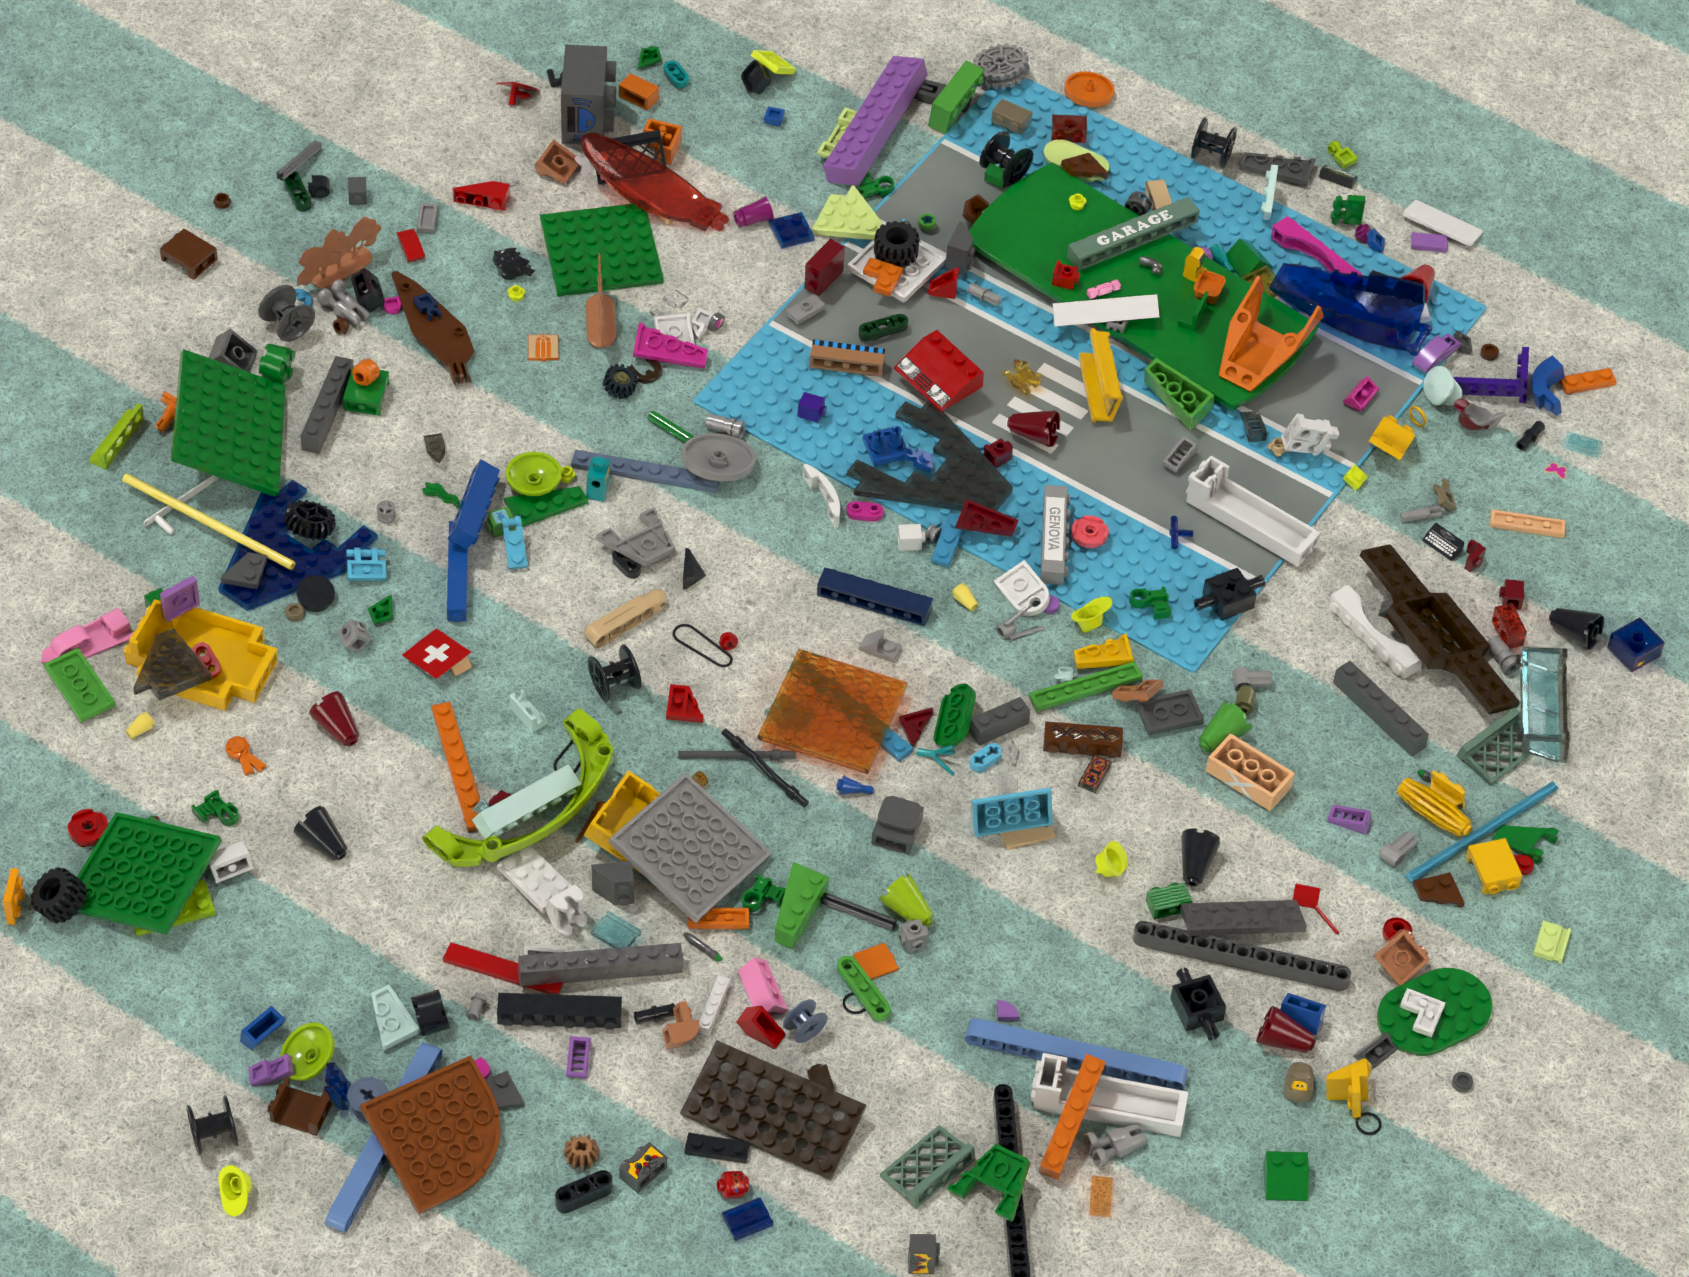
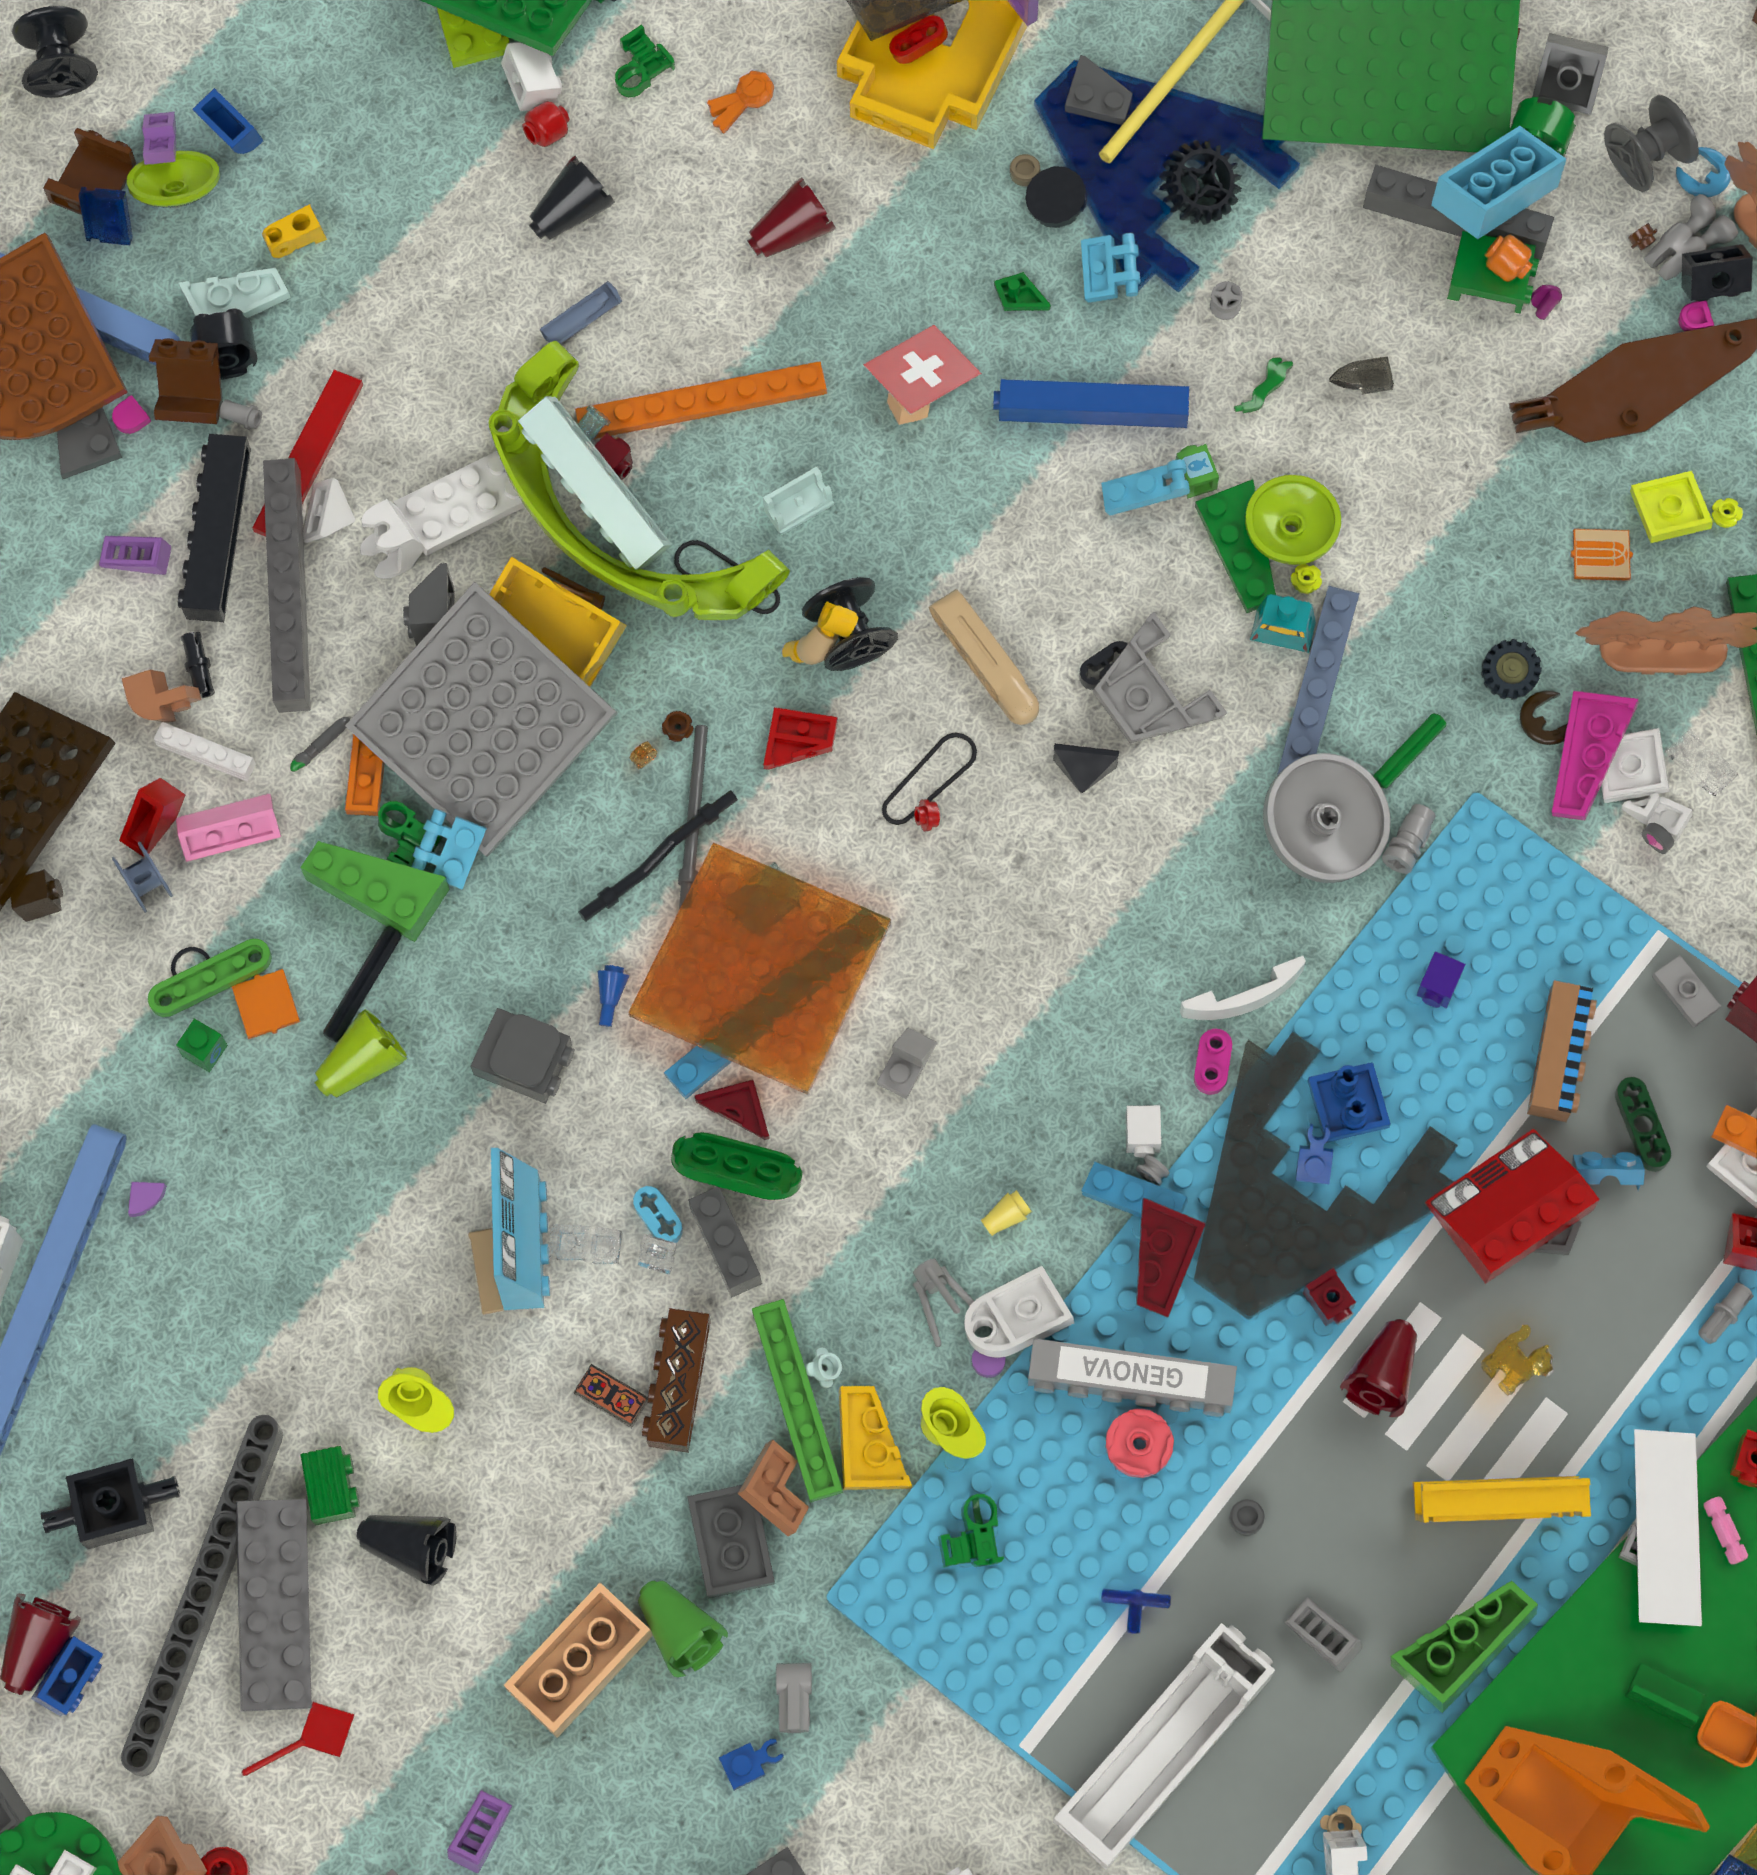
camera: 100 degrees right, 20 degrees up
light grey brick [338,619,371,652] -> none
sand blue piece [347,1077,389,1123] -> none
dark blue plate [413,293,441,321] -> none
blue brick [448,459,500,550] -> none
clear light blue plate [591,911,641,948] -> none
dark blue brick [817,567,933,626] -> none
light grey brick [898,919,929,954] -> none
teal plant [917,745,956,776] -> none
black brick [1194,567,1266,621] -> none
olive brick [1235,686,1256,715] -> none
clear smoke slope [1240,411,1267,442] -> none
none -> reddish brown panel [149,338,223,424]
none -> green brick [176,1018,228,1073]
none -> yellow leg [262,204,327,258]
none -> medium azure plate [412,809,487,889]
none -> red head [522,101,570,147]
none -> sand blue piece [540,281,622,344]
none -> reddish brown plate [662,711,694,742]
none -> blue plate [719,1739,784,1791]
none -> piece [782,601,858,665]
none -> dark grey tile [1229,1499,1265,1536]
none -> medium azure brick [1431,126,1566,239]
none -> magenta plate [1531,284,1562,320]
none -> dark azure piece [1572,1152,1645,1190]
none -> neon yellow plate [1630,471,1713,543]

